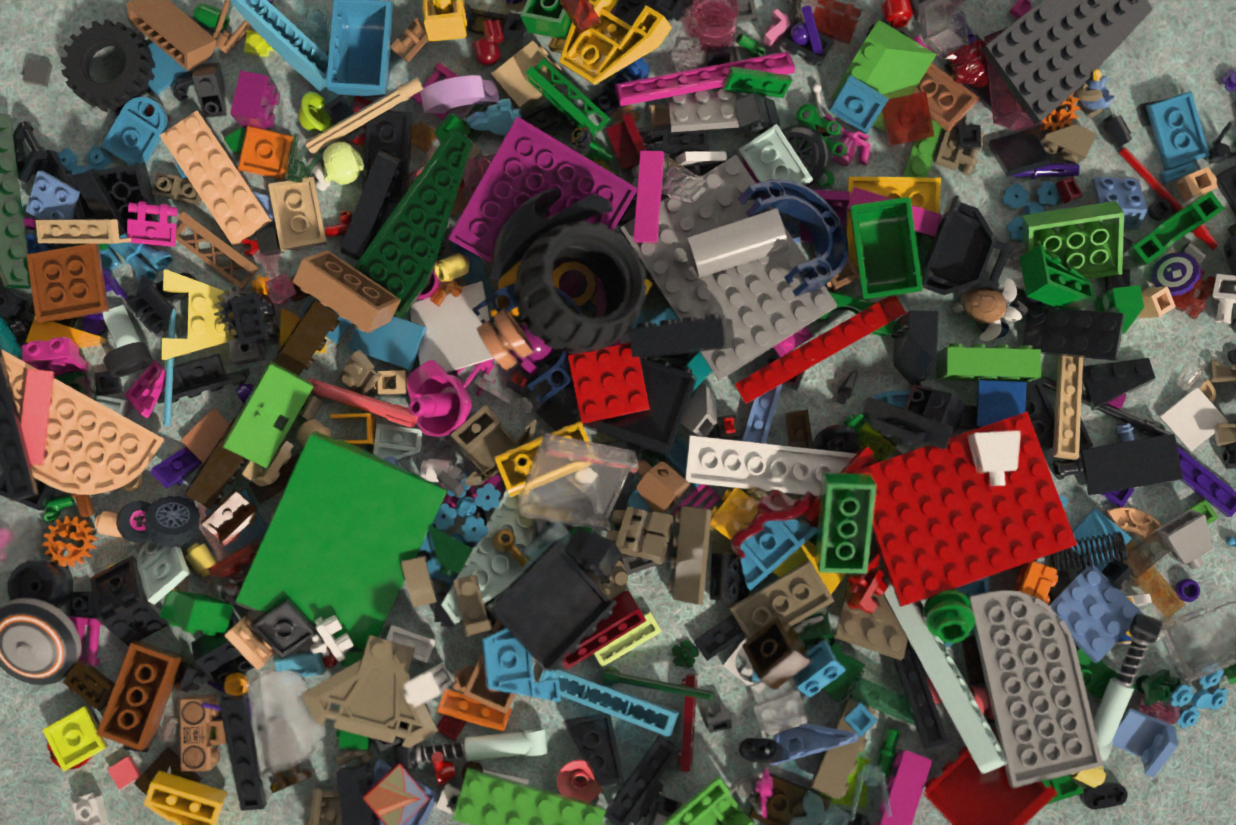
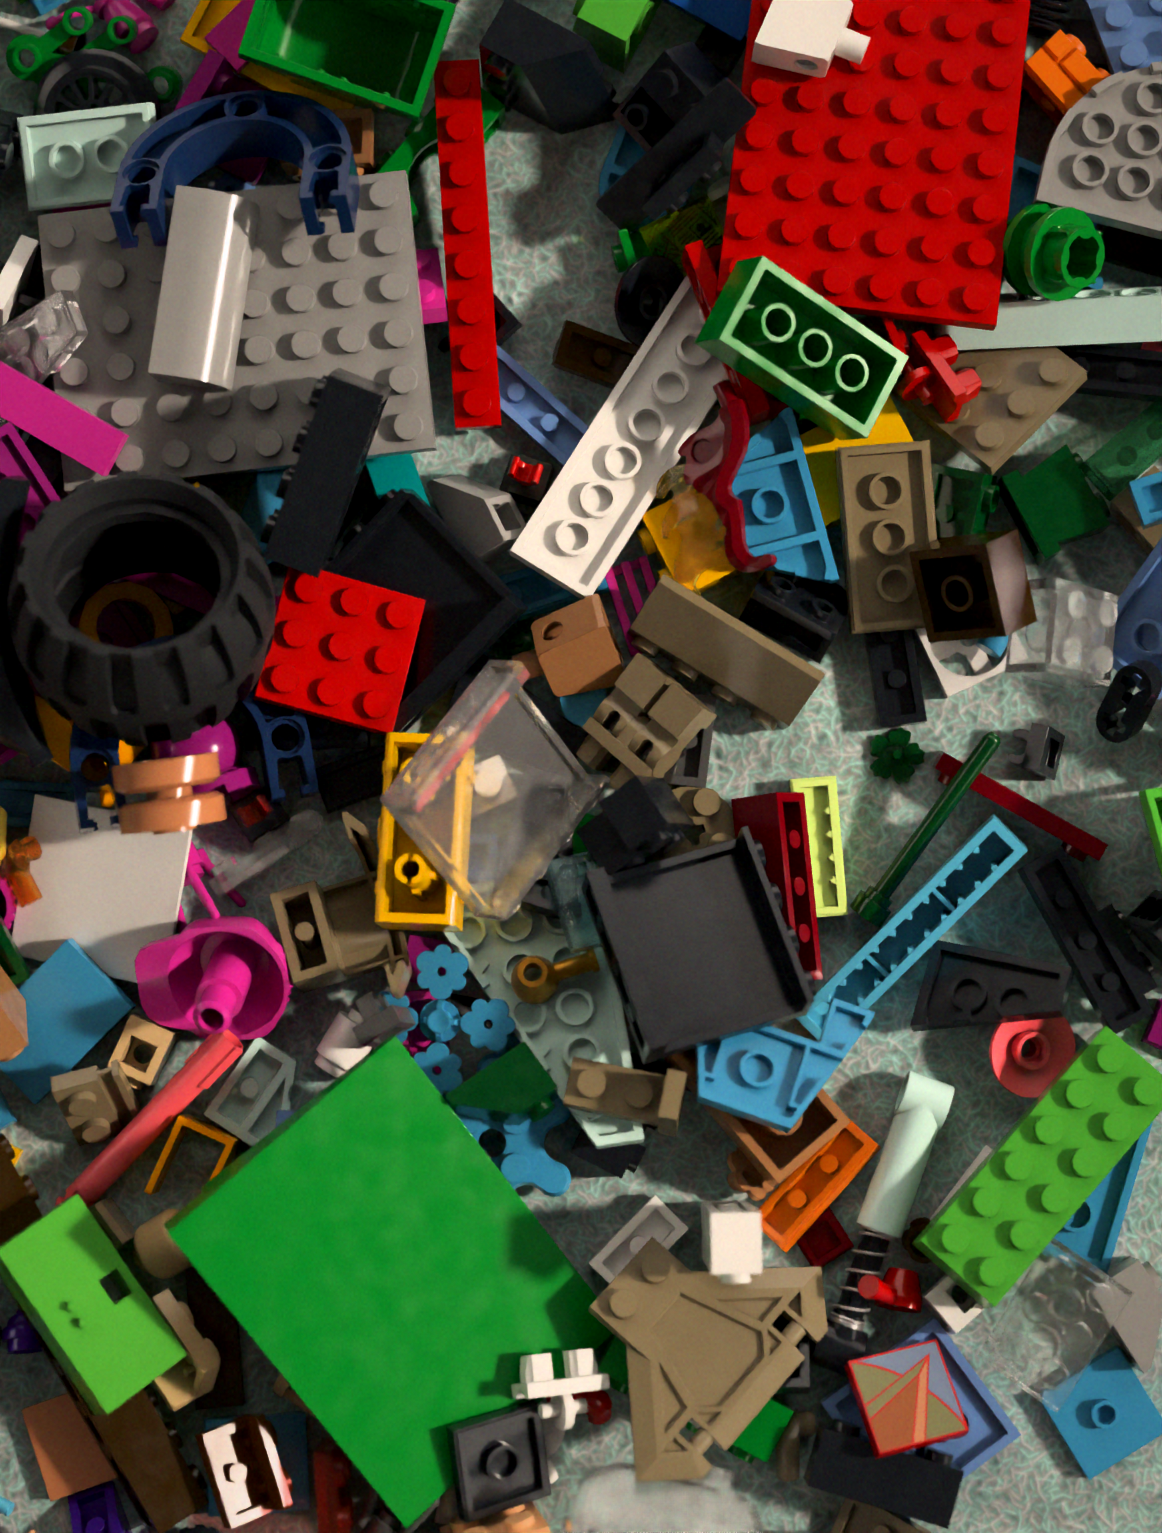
camera: 65 degrees left, 0 degrees up
medium azure plate [273,651,326,681] -> none
dark tan slope [401,556,437,607] -> none
dark azure bracket [792,640,846,697] -> none
black bar [837,370,858,405] -> none

